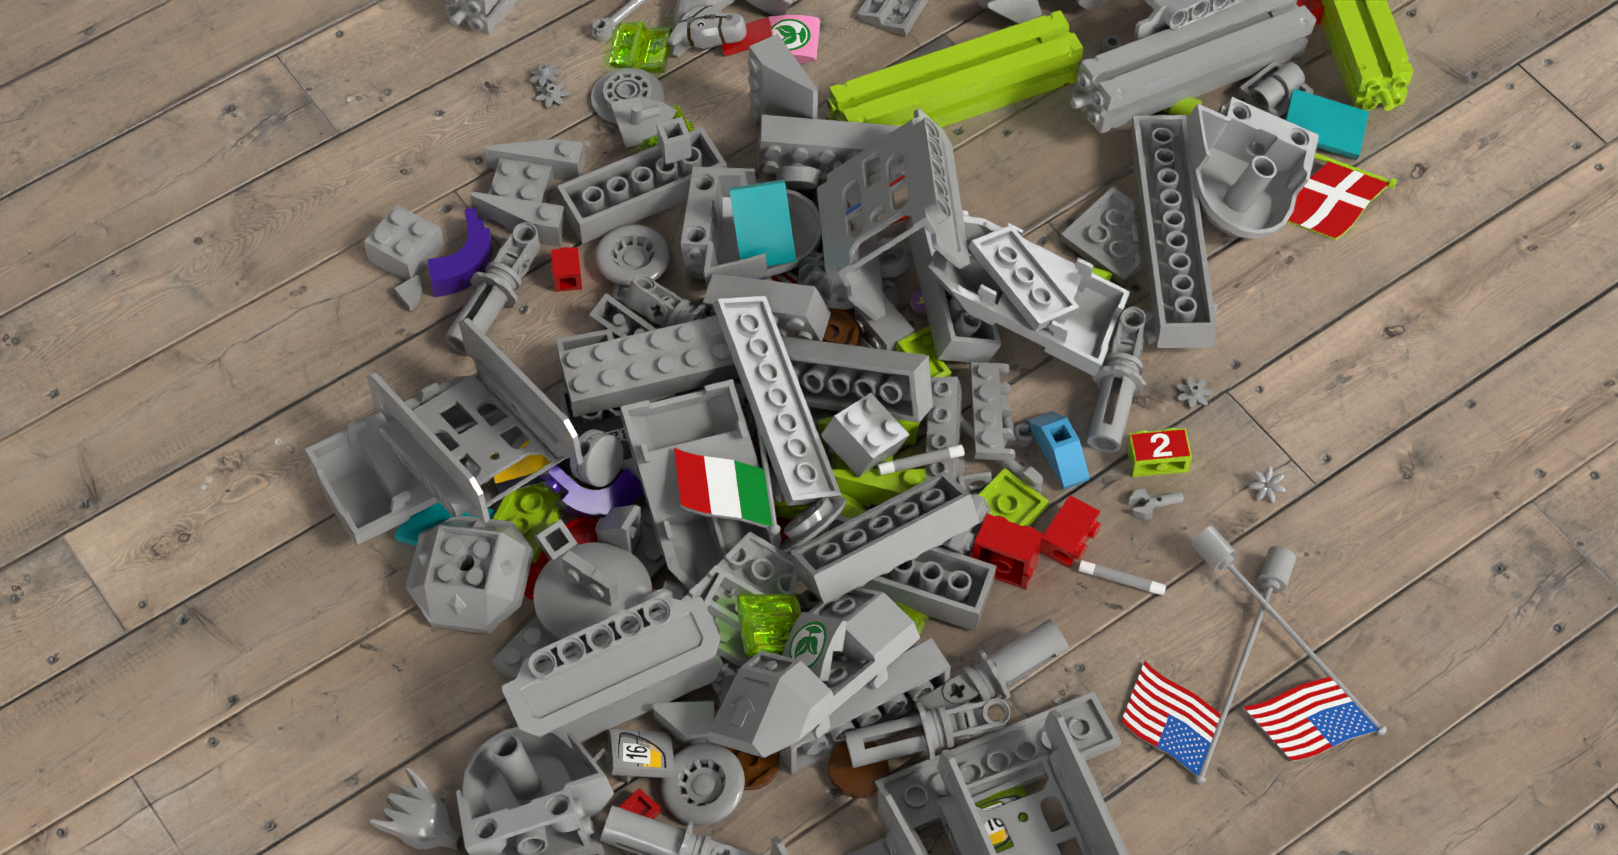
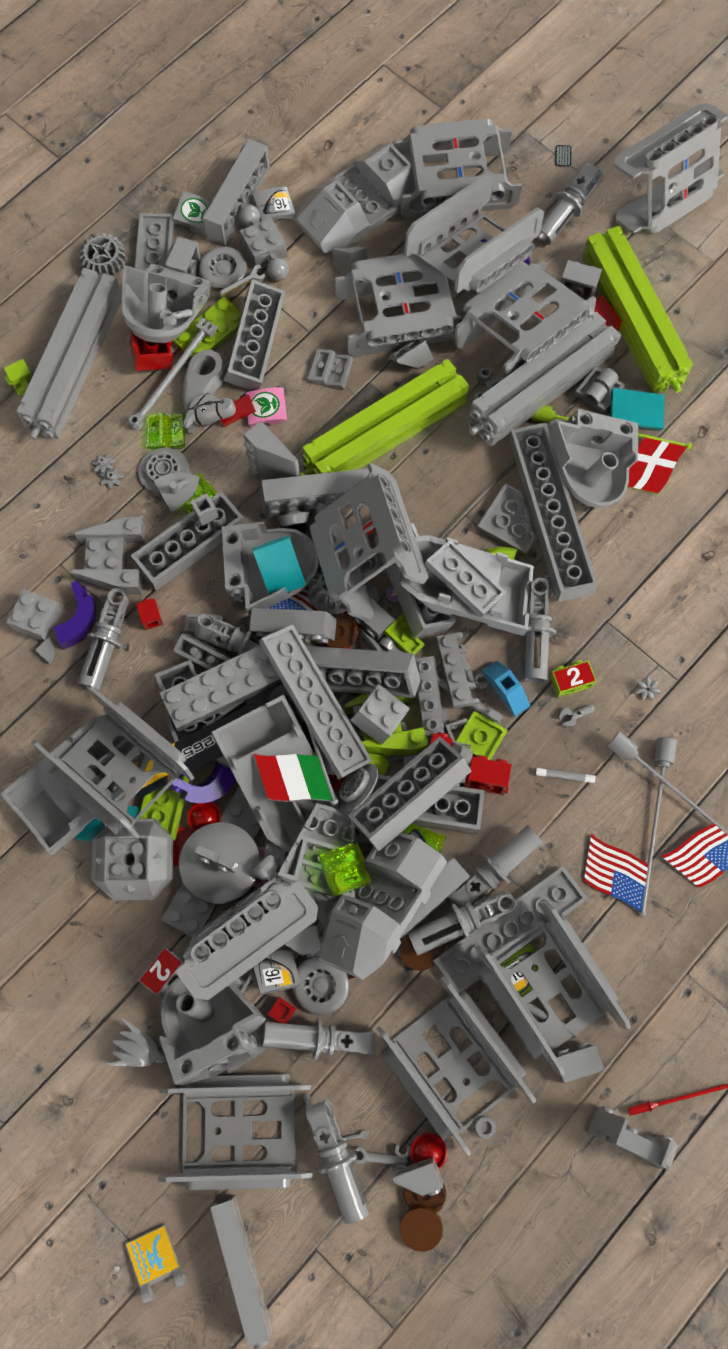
camera: 10 degrees left, 15 degrees up
light grey brick [533,519,578,561] -> none
light grey head [570,429,624,487] -> none
light grey wheel [595,225,671,286] -> none
light grey slope [595,505,643,554] -> none
slope [783,612,847,681] -> none
light grey bar [878,444,965,476] -> none
red brick [1040,495,1101,568] -> none
light grey plant [1177,377,1213,409] -> none
none -> red brick [138,947,185,997]

